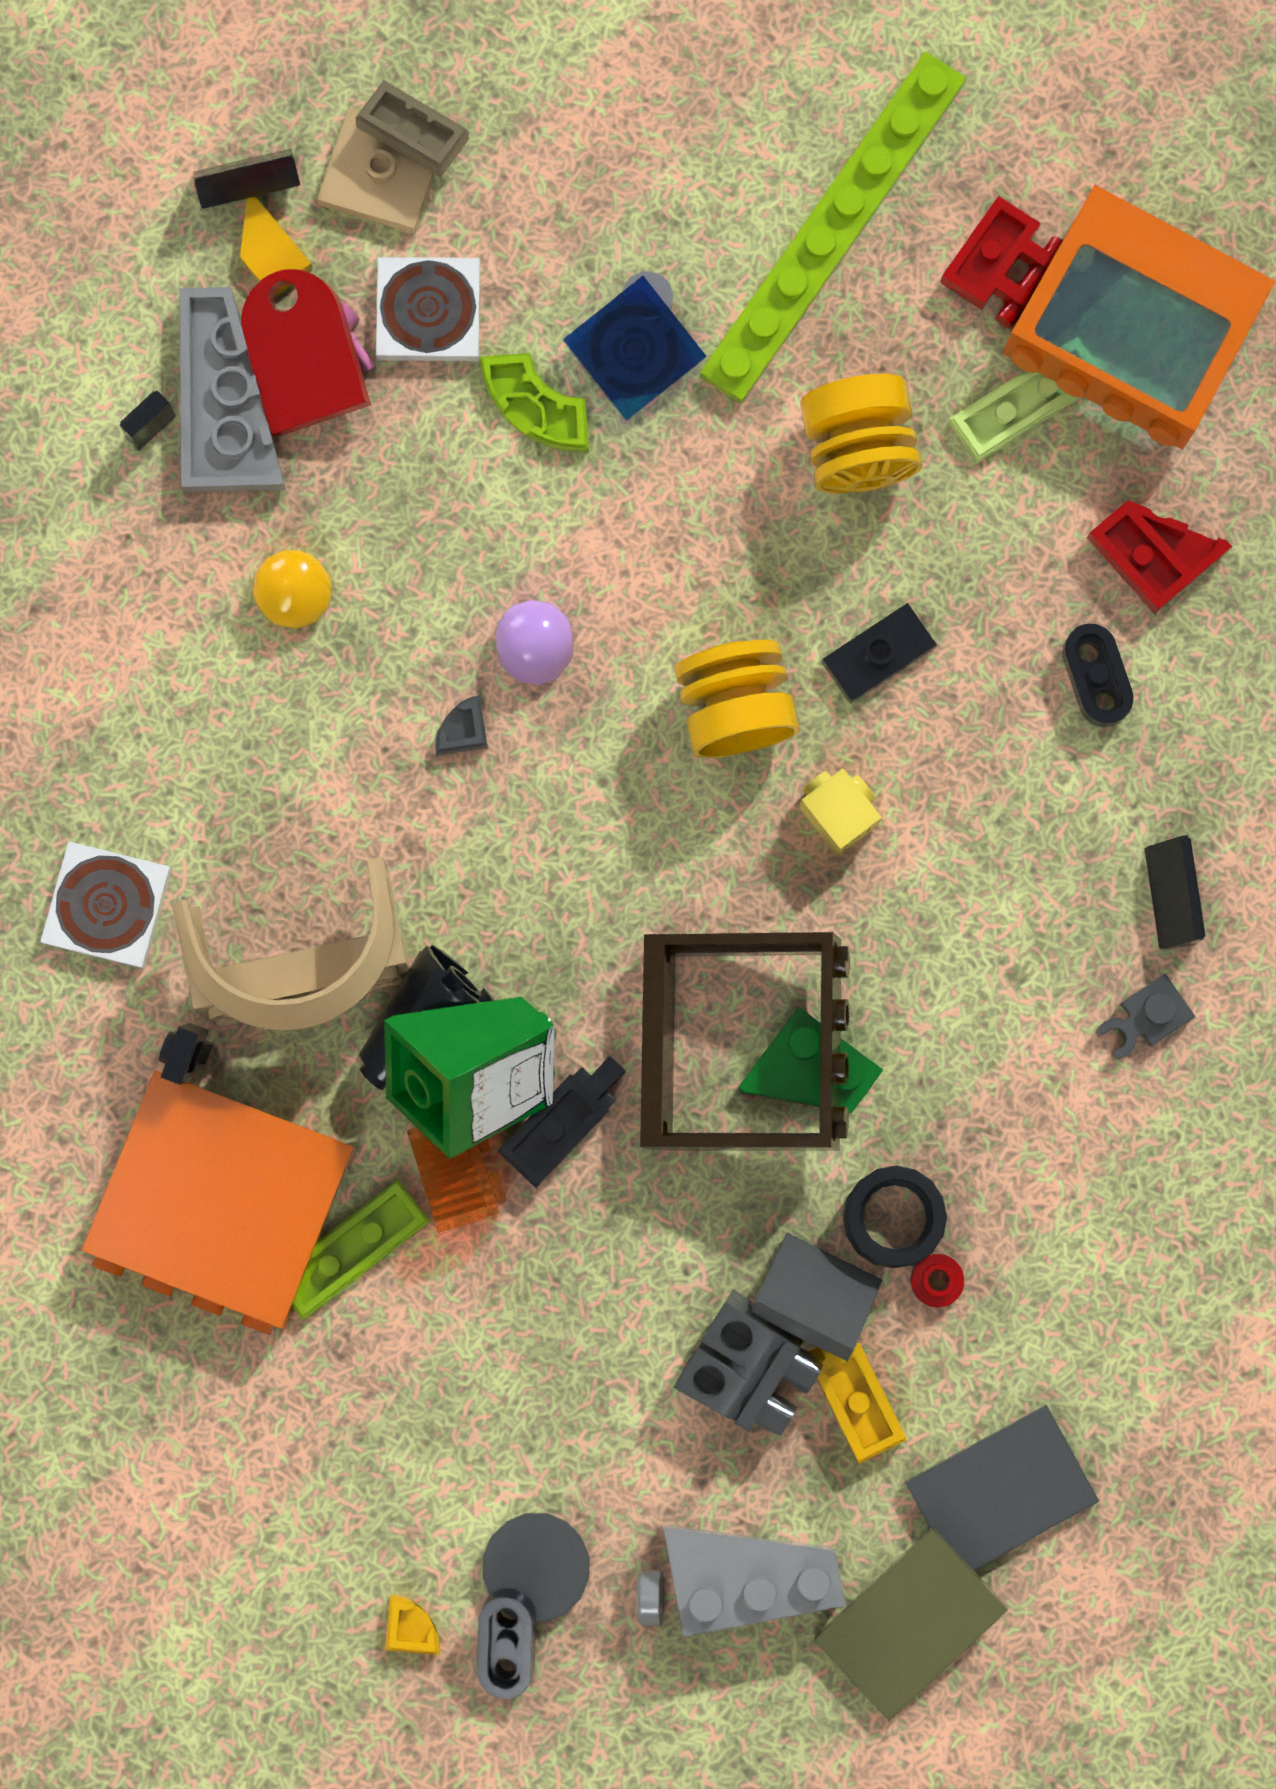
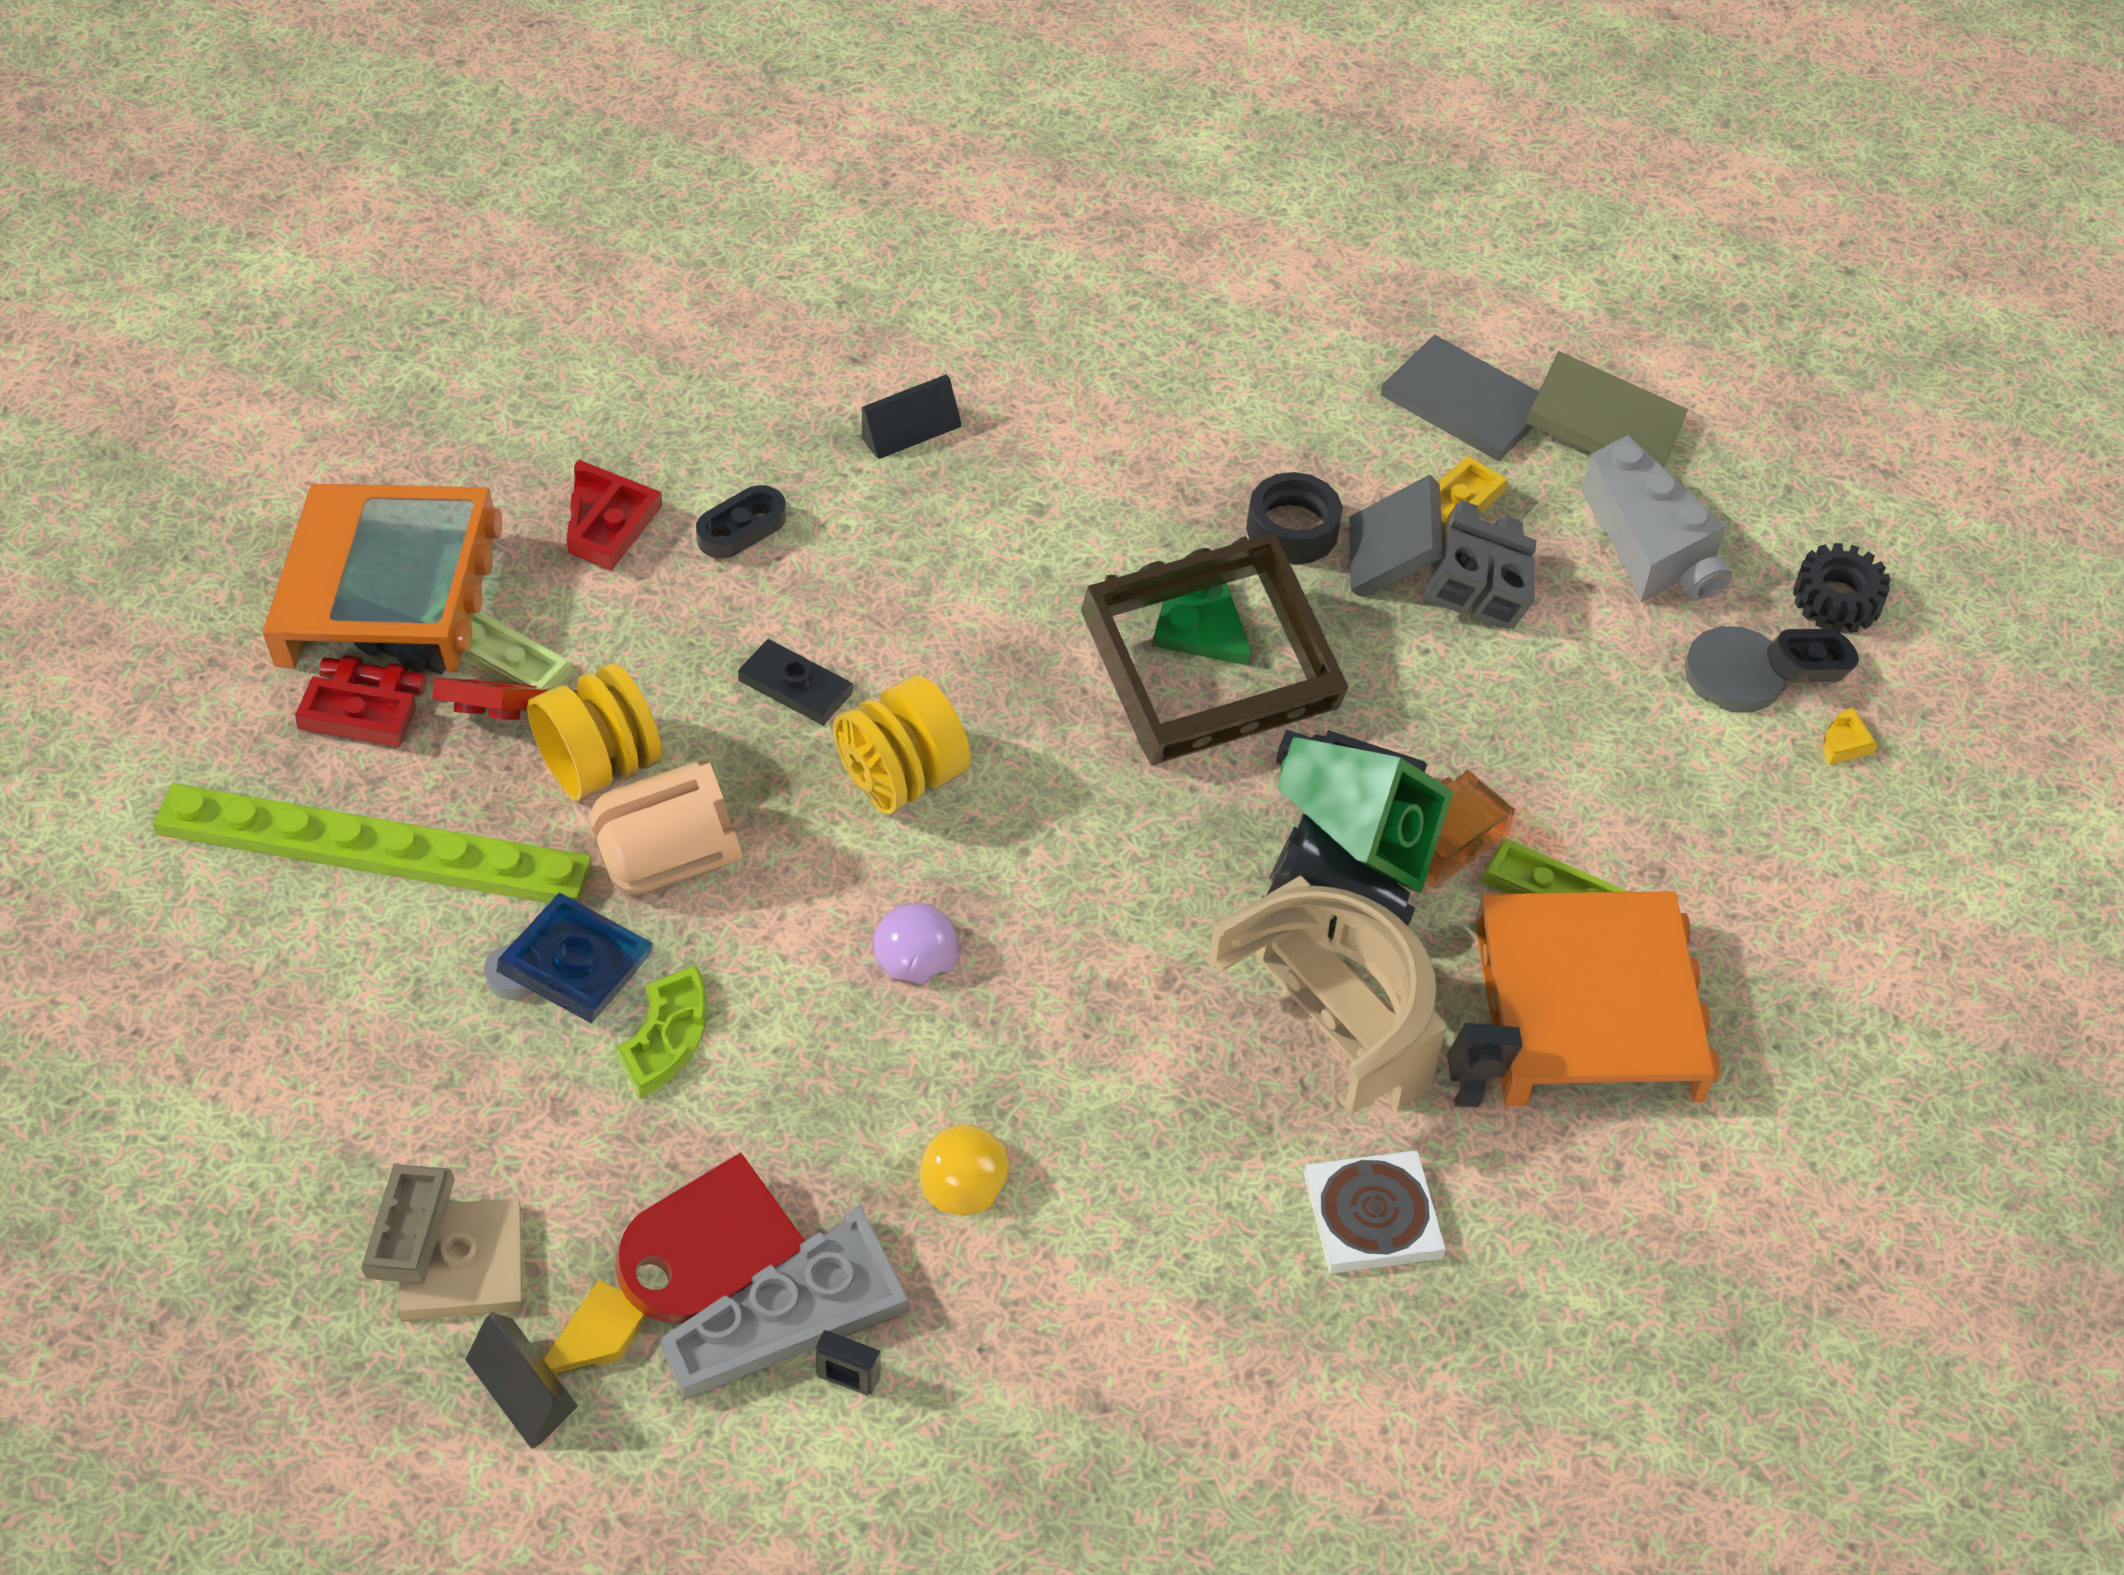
camera: 115 degrees left, 30 degrees down
tile [376,257,480,361] -> none
dark grey tile [435,695,488,756] -> none
light yellow brick [799,768,882,857] -> none
red plate [910,1254,964,1308] -> none
dark grey plate [1095,973,1196,1060] -> none
none -> red wing [432,678,578,720]
none -> light nougat cylinder [590,759,743,895]
none -> black tyre [1793,543,1891,633]

